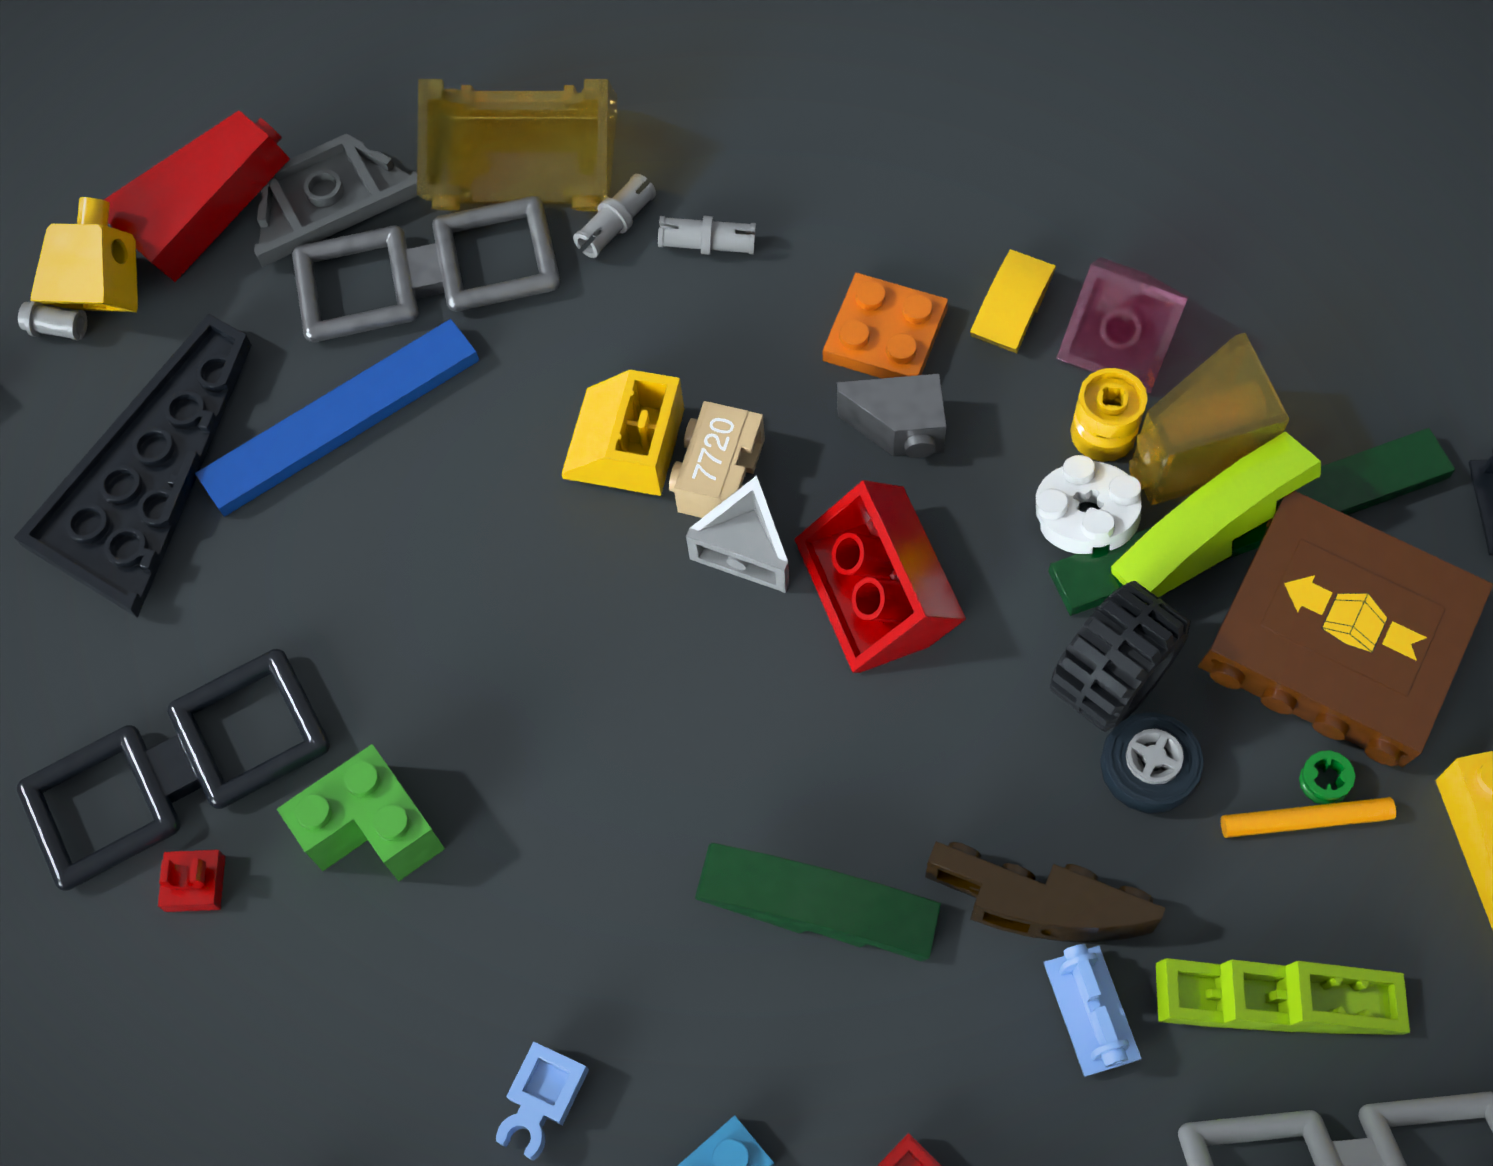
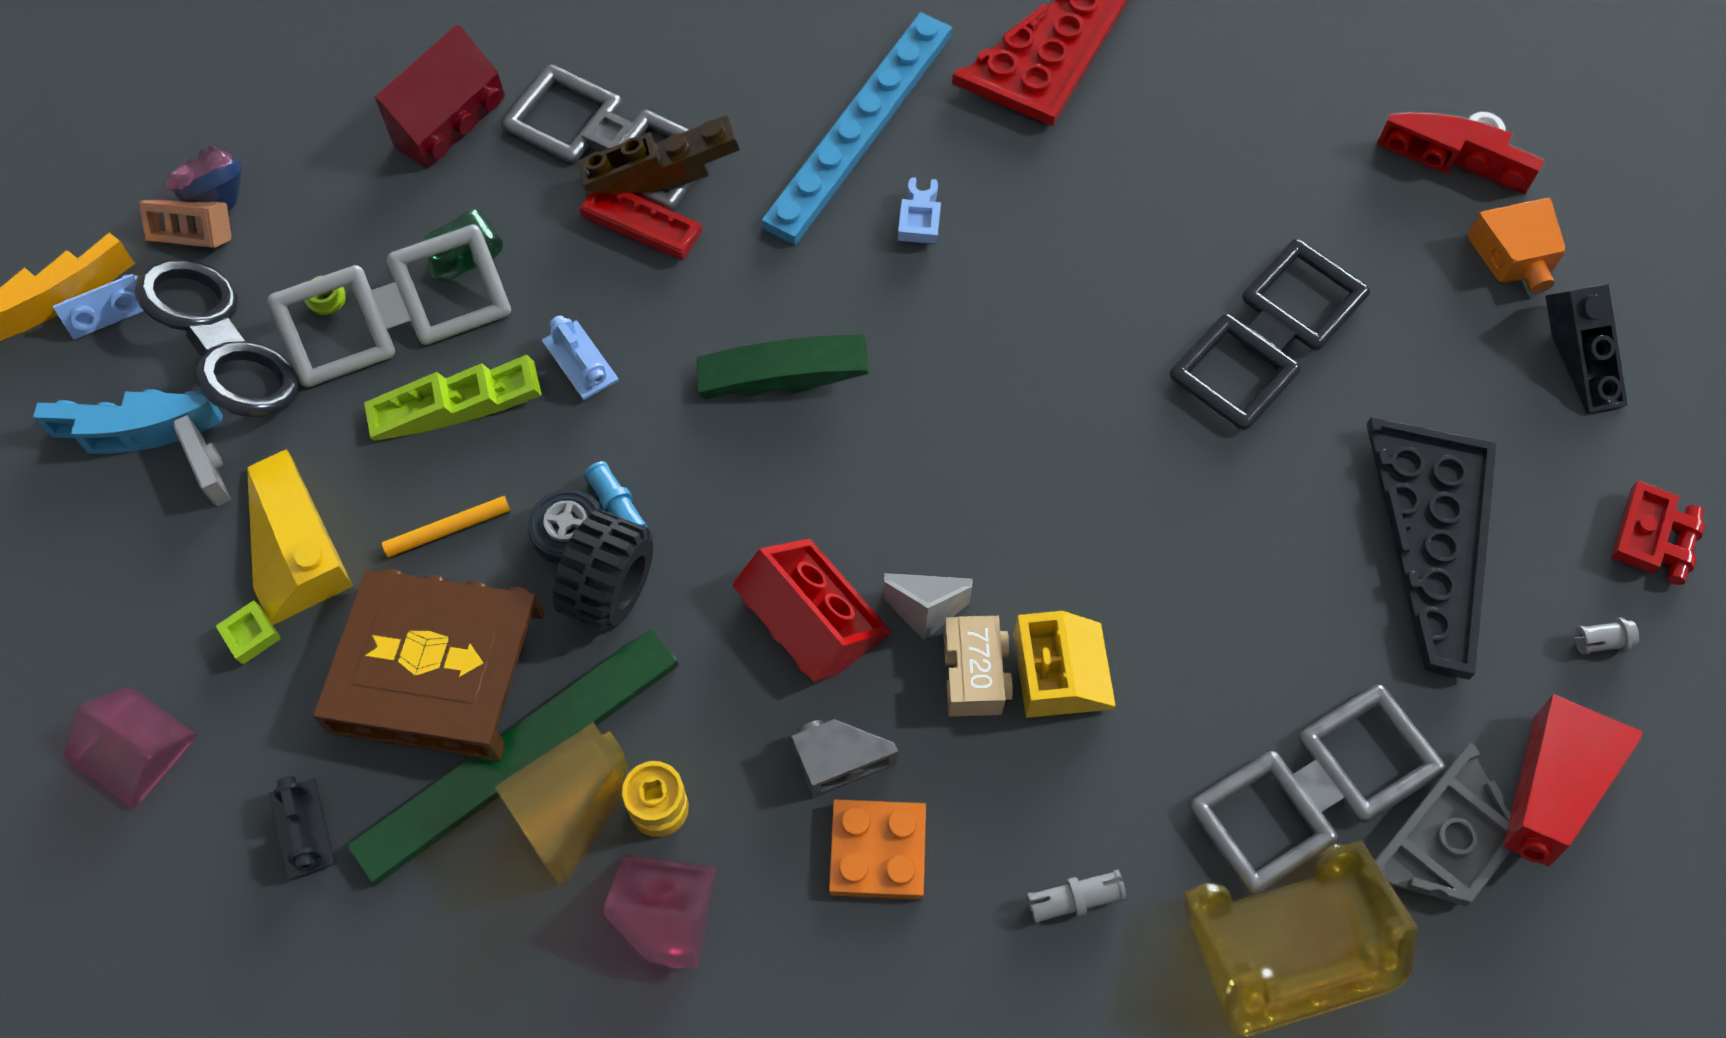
camera: 155 degrees right, 0 degrees up
yellow torso [31,197,138,312] -> none
red tile [158,850,226,912] -> none
blue tile [195,319,479,517] -> none
bright green brick [277,744,445,881] -> none
light grey pin [573,174,656,258] -> none
dark brown slope [925,841,1166,942] -> none
yellow slope [970,249,1056,354] -> none
white plate [1036,455,1142,554] -> none
lime slope [1111,431,1321,597] -> none
green bush [1299,750,1356,805] -> none
none -> dark azure pin [583,461,648,528]

